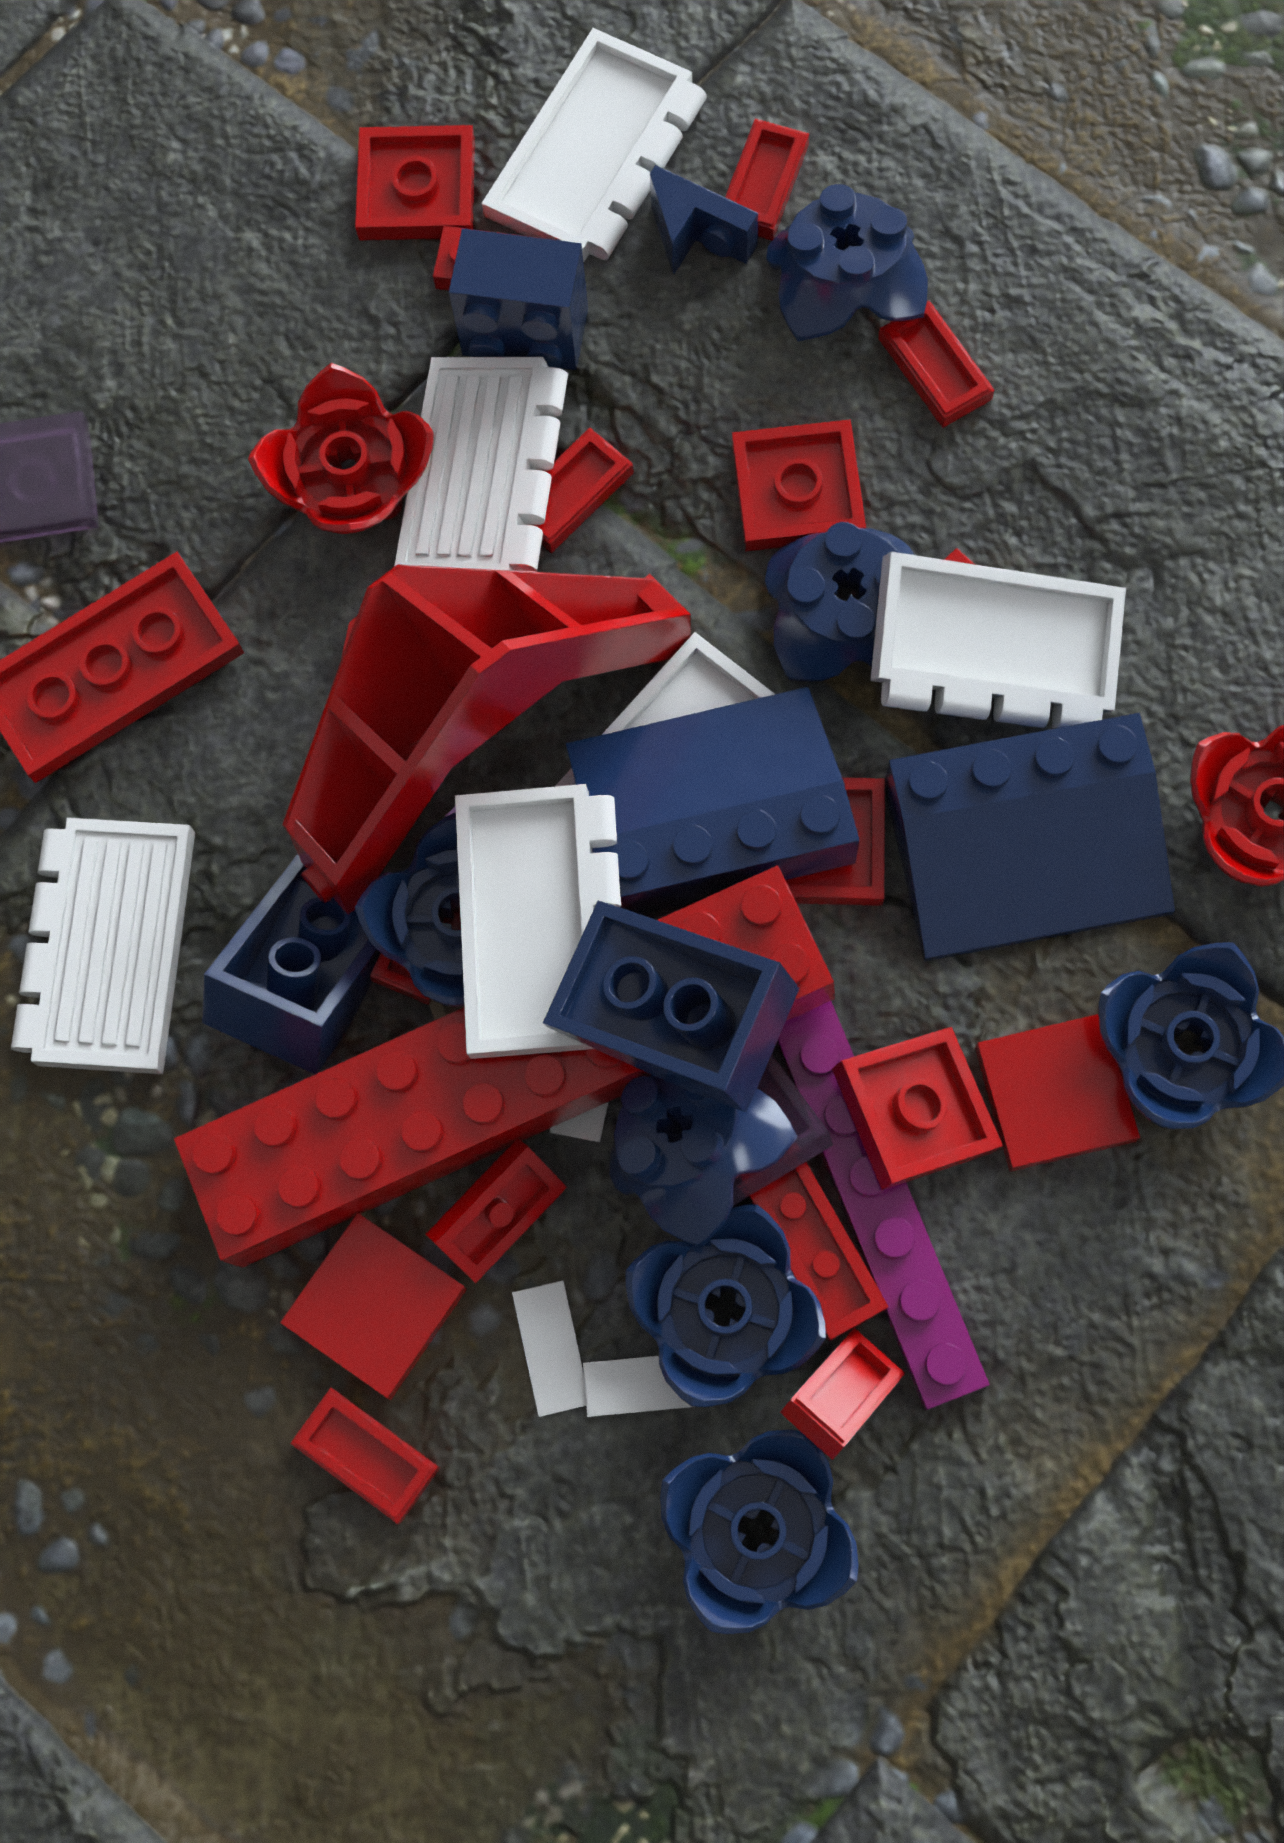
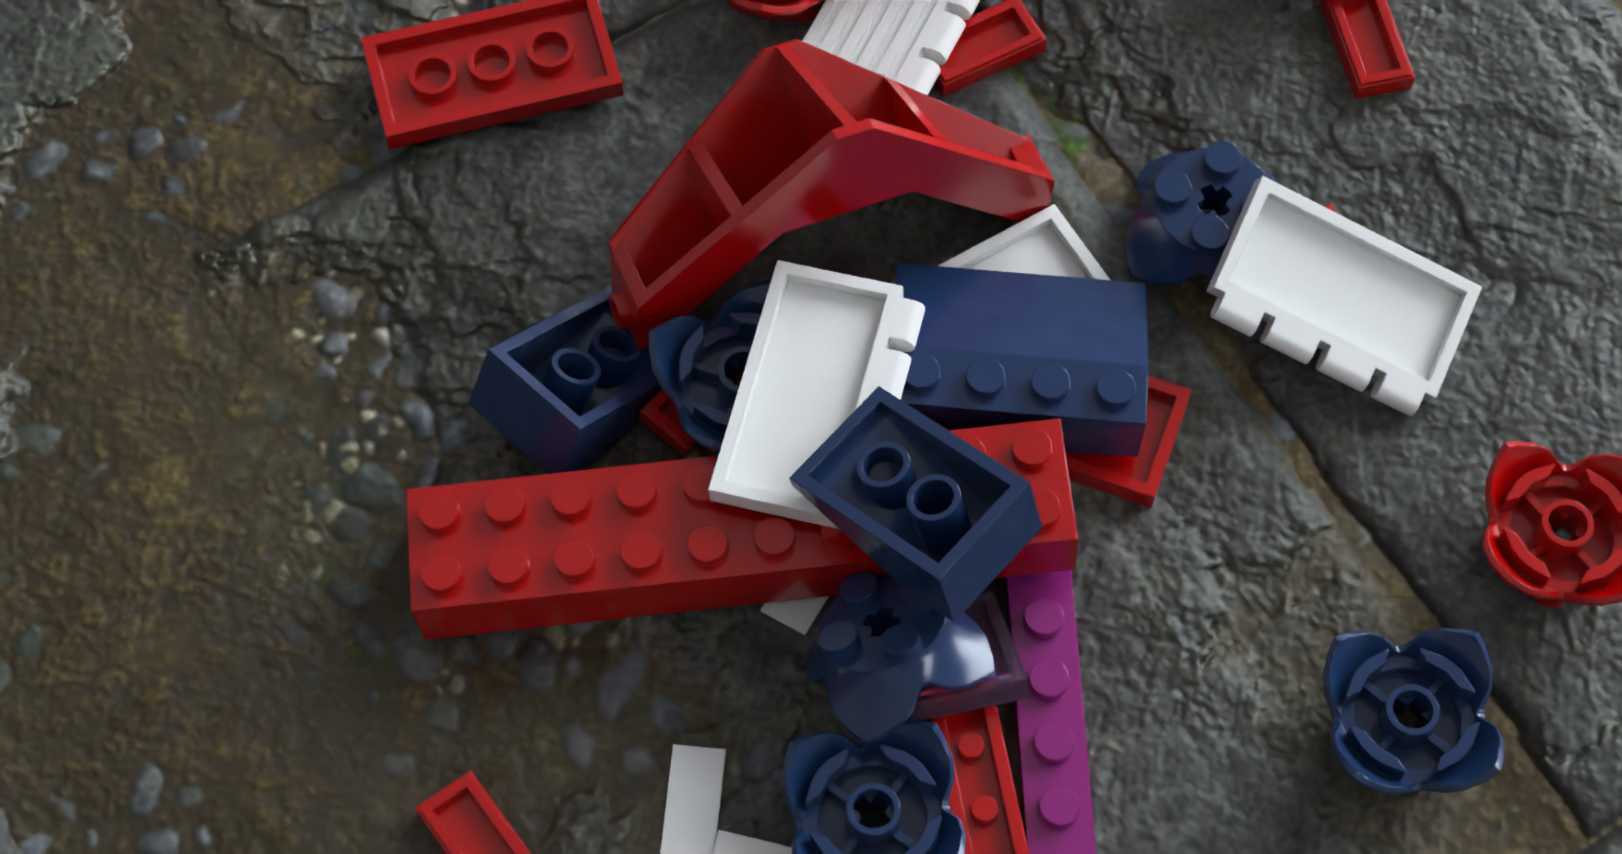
camera: 10 degrees right, 10 degrees down
white hinge [11,818,195,1074] -> none
red tile [280,1213,467,1400] -> none
red plate [425,1138,567,1283] -> none
red tile [732,419,866,552] -> none
red tile [832,1027,1003,1190] -> none
dark blue slope [885,713,1175,962] -> none
red tile [975,1014,1140,1172] -> none

